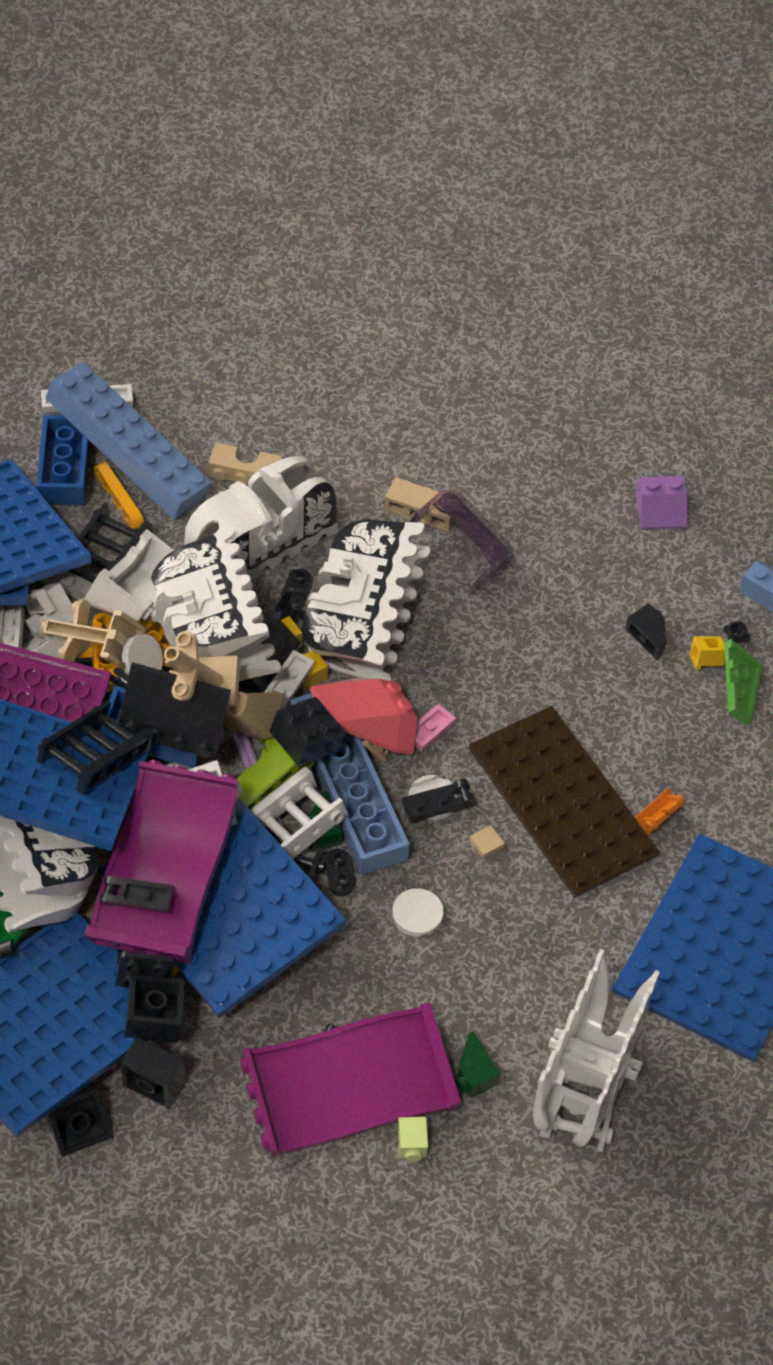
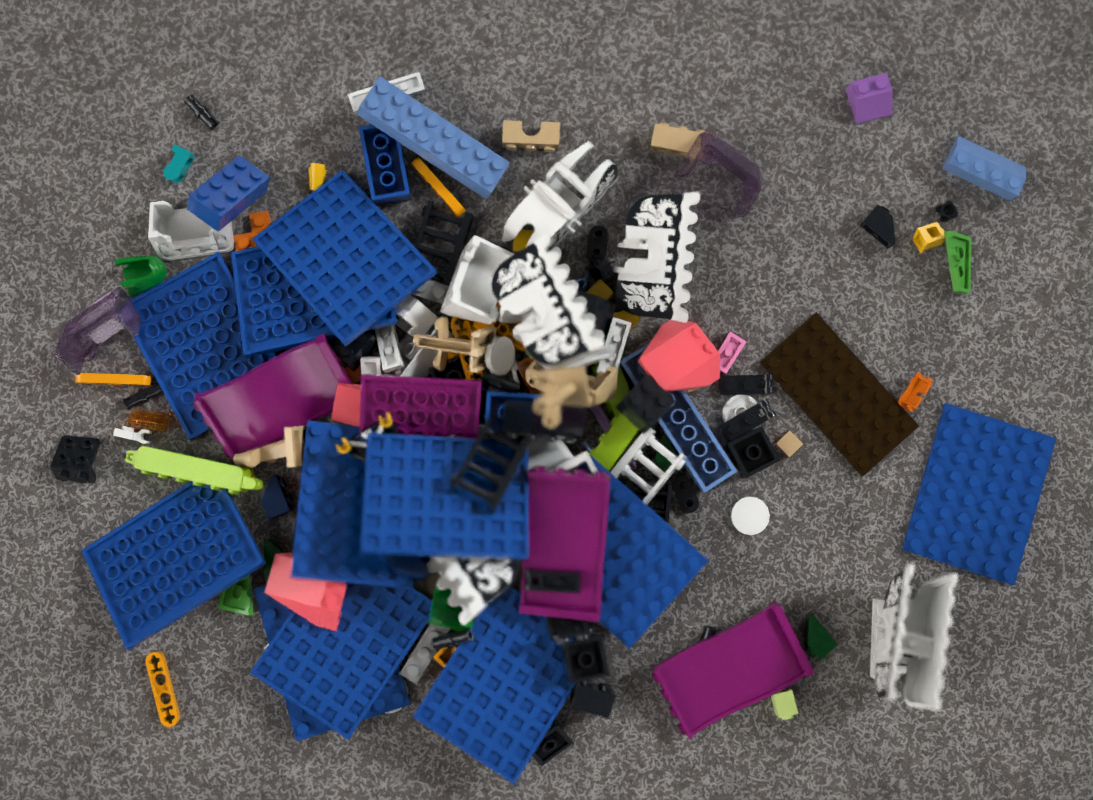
camera: 10 degrees left, 30 degrees up
none -> black plate [719,374,774,395]
none -> black brick [725,426,780,479]

